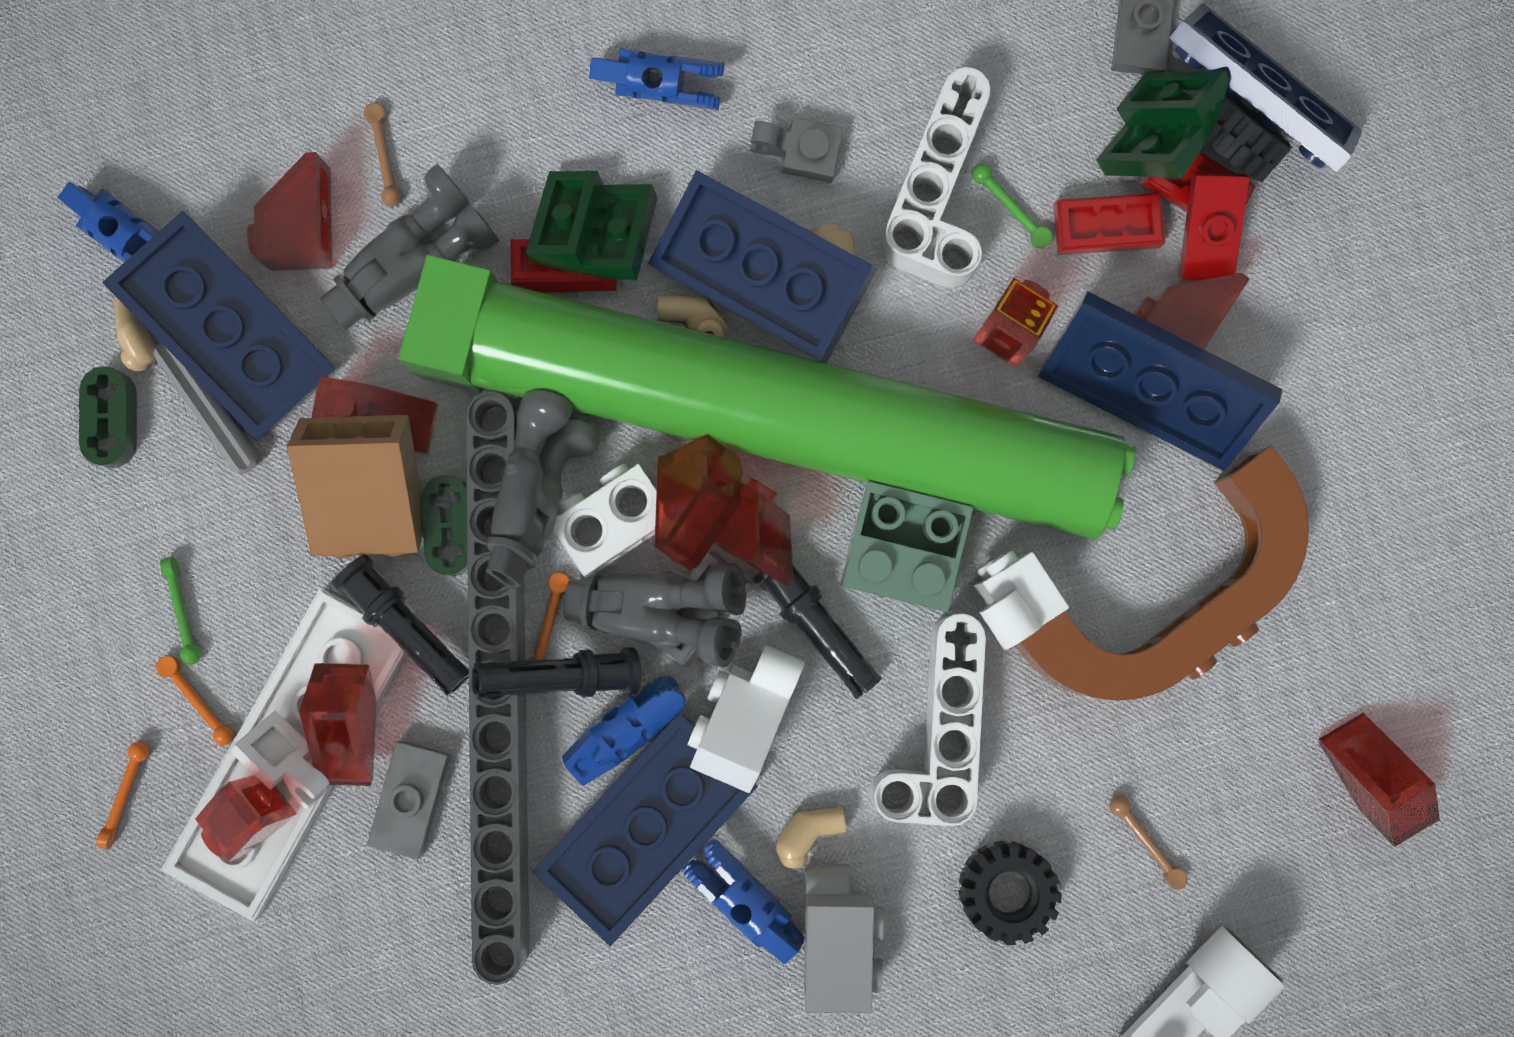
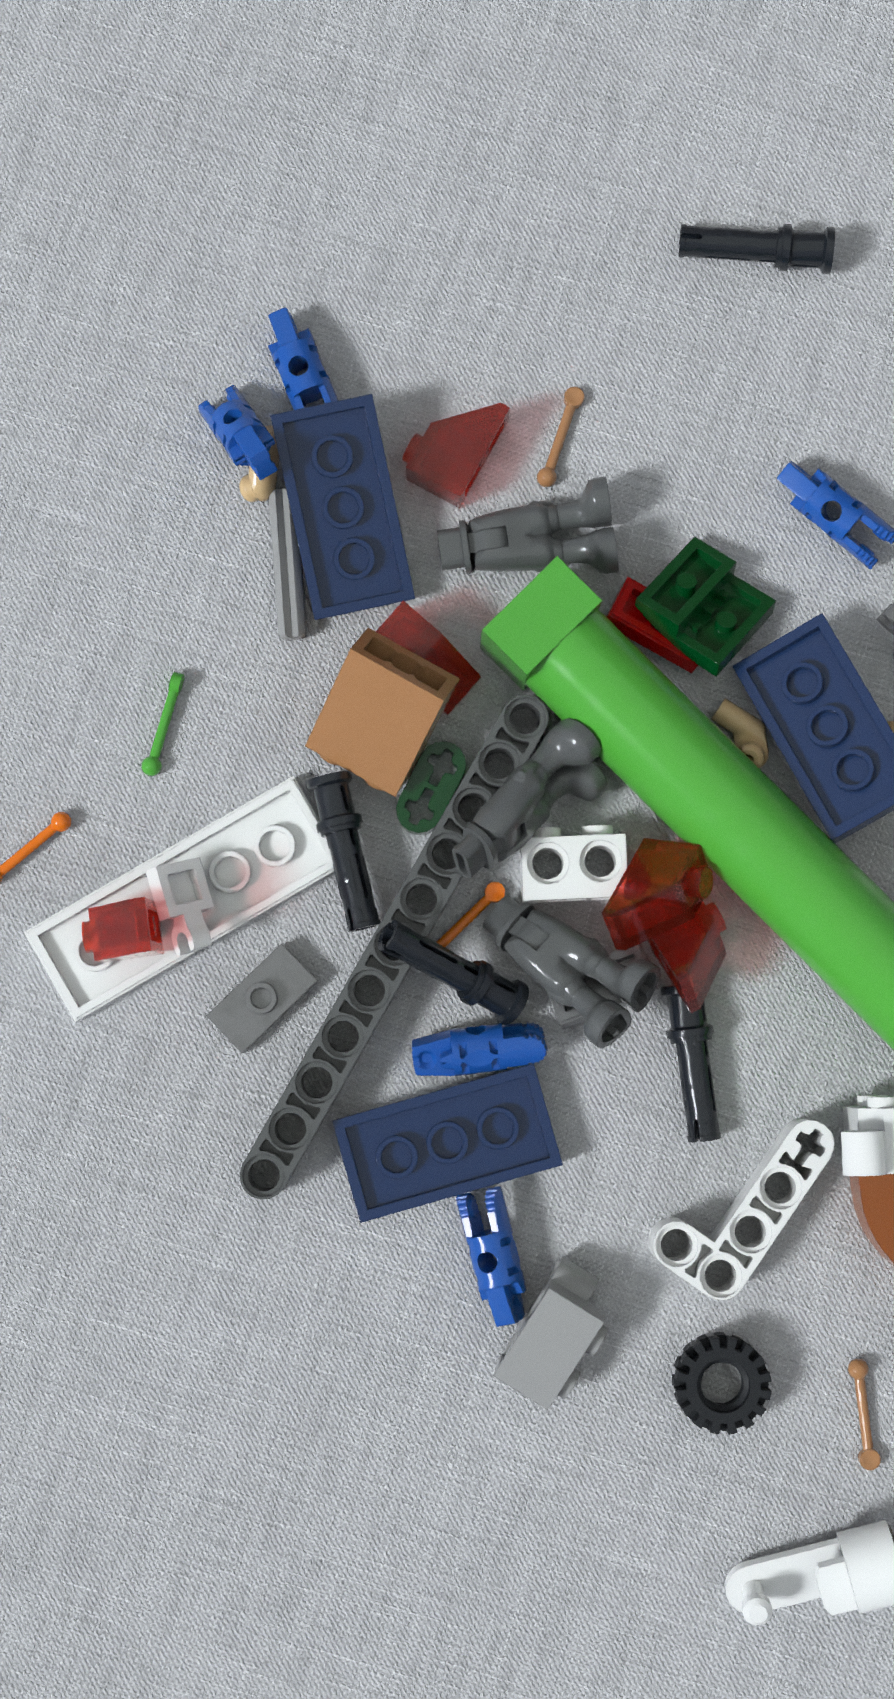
camera: 30 degrees right, 0 degrees up
dark green beam [79,366,137,468] -> none
orange hinge [156,656,235,746] -> none
clear red slope [299,663,377,786] -> none
white hinge [687,645,805,793] -> none
tan arm [776,806,846,869] -> none
sand green slope [840,481,973,612] -> none
none -> blue hinge [198,385,278,480]

